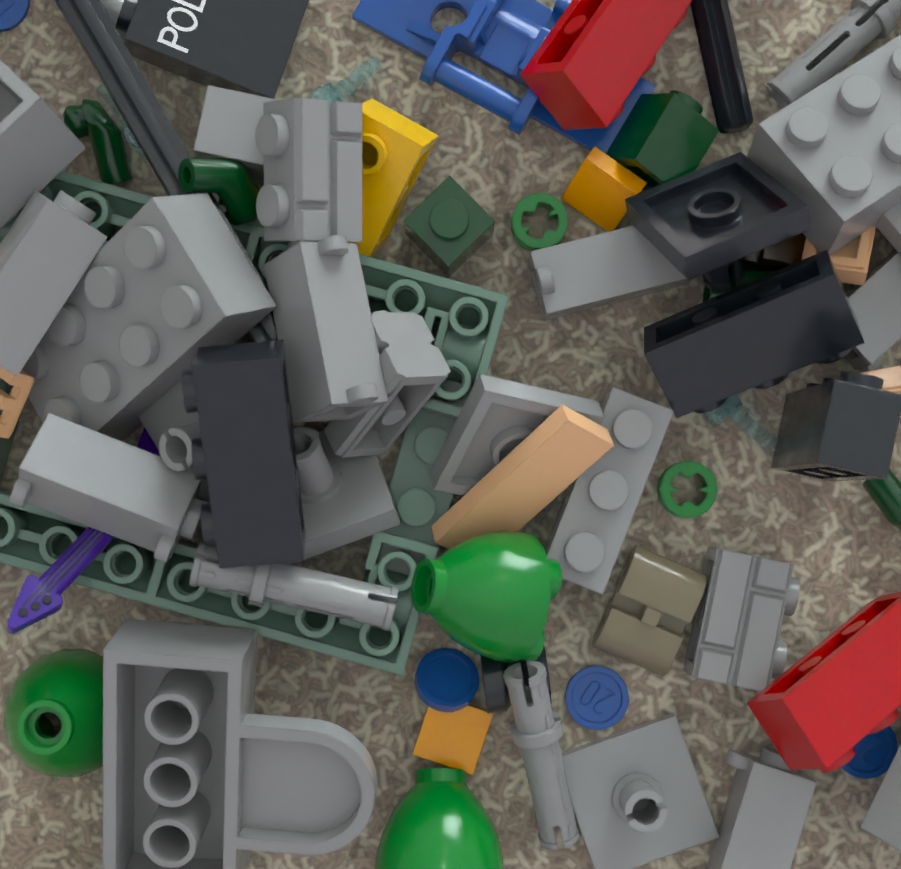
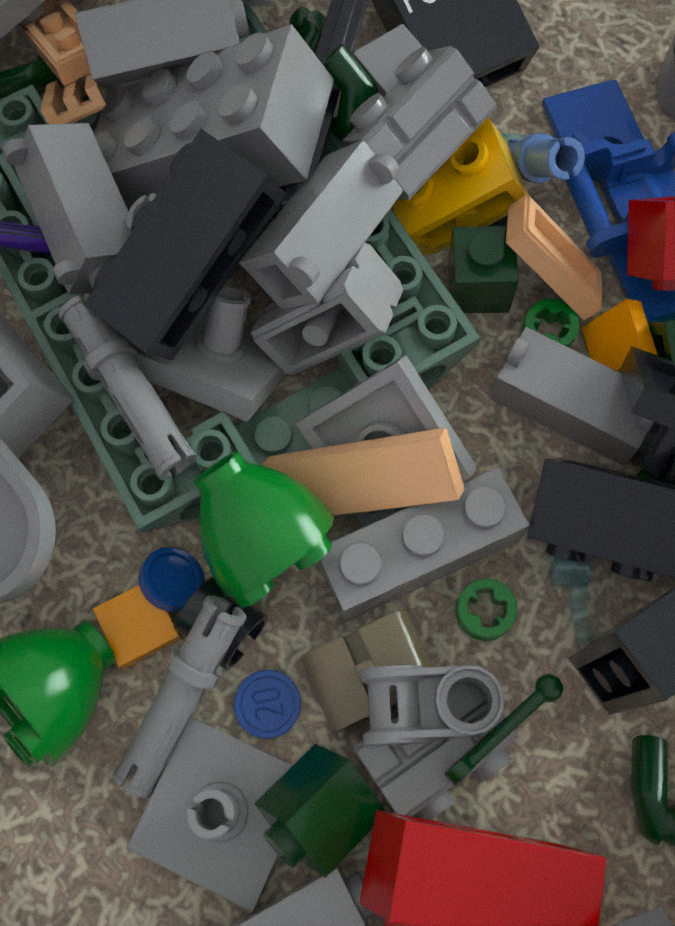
camera: 50 degrees right, 15 degrees down
none -> dark green brick [254,744,385,878]
none -> light grey piece [360,665,504,746]
none -> dark green hinge [444,674,563,785]
none -> light nougat tile [506,195,602,320]
none -> medium blue pin [508,133,585,183]

